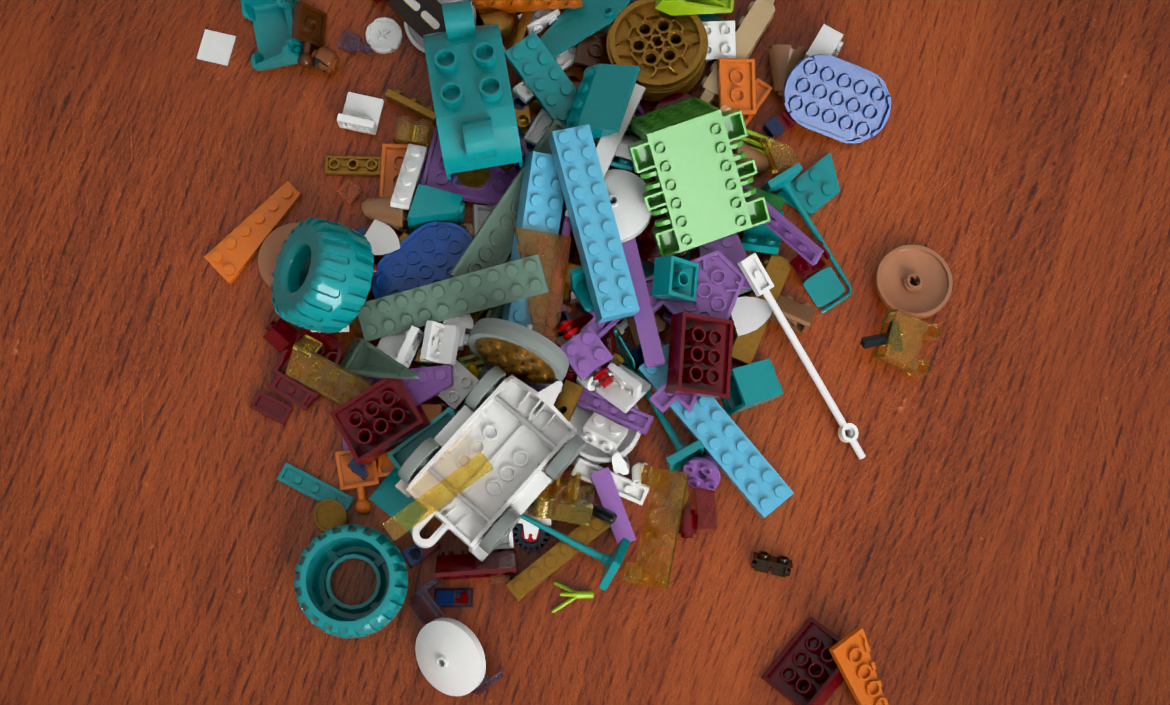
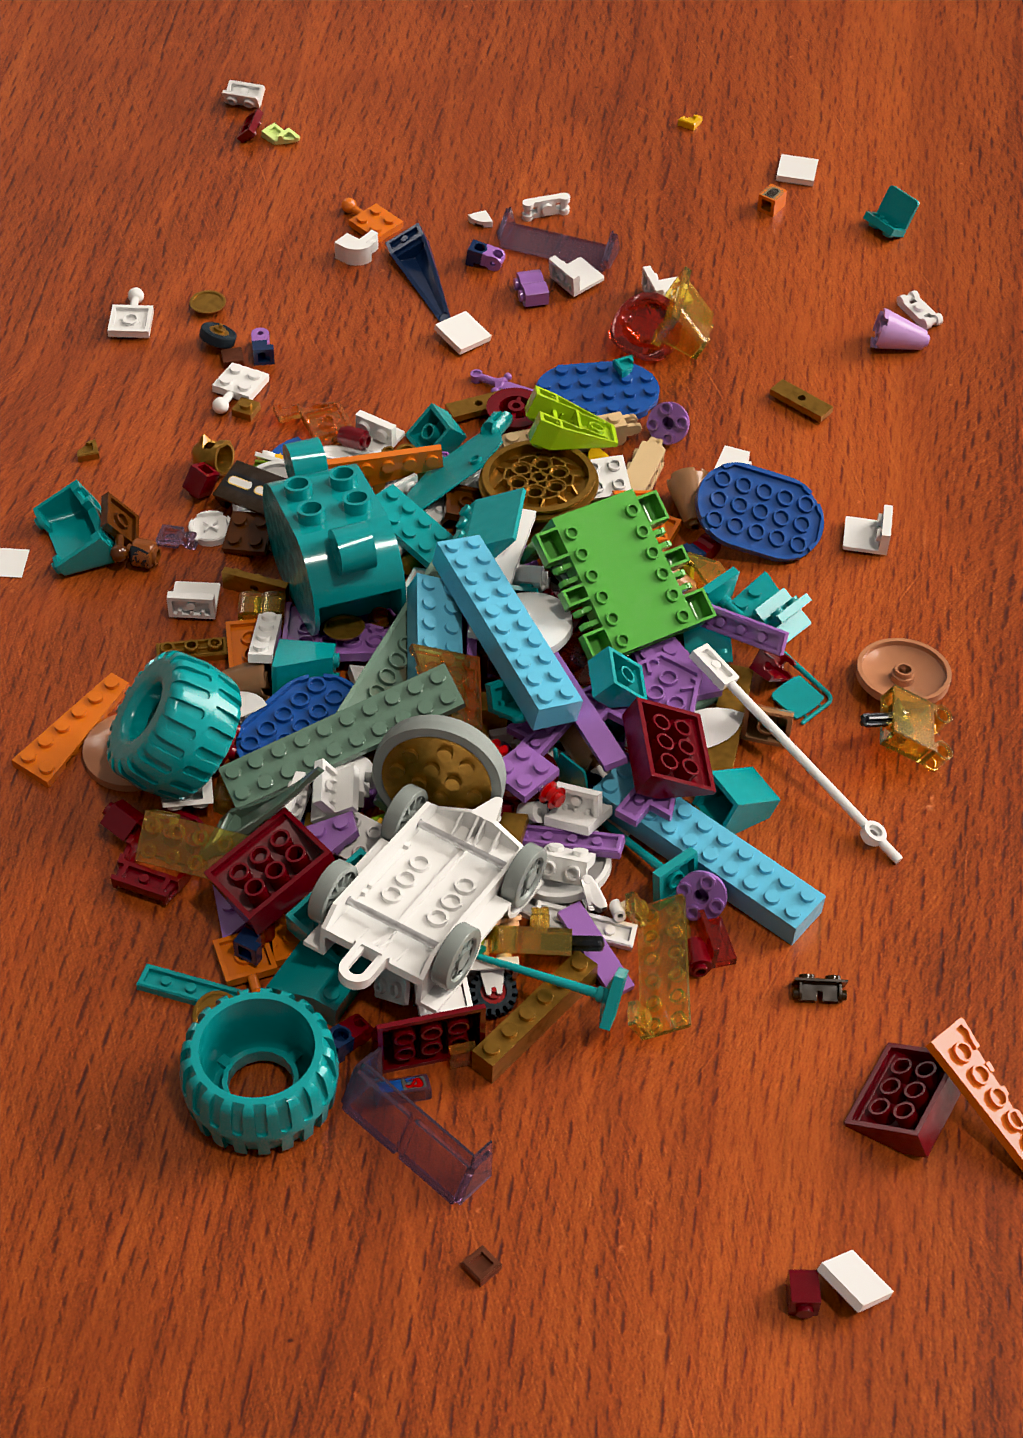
camera: 10 degrees left, 30 degrees down
dark red tile [250,390,294,425] -> none
clear yellow tile [382,452,494,541] -> none
white dish [415,618,486,696] -> none
lime plant [551,581,594,613] -> none
none -> reddish brown plate [222,511,270,557]
none -> bracket [753,588,812,642]
none -> white bracket [842,505,893,555]

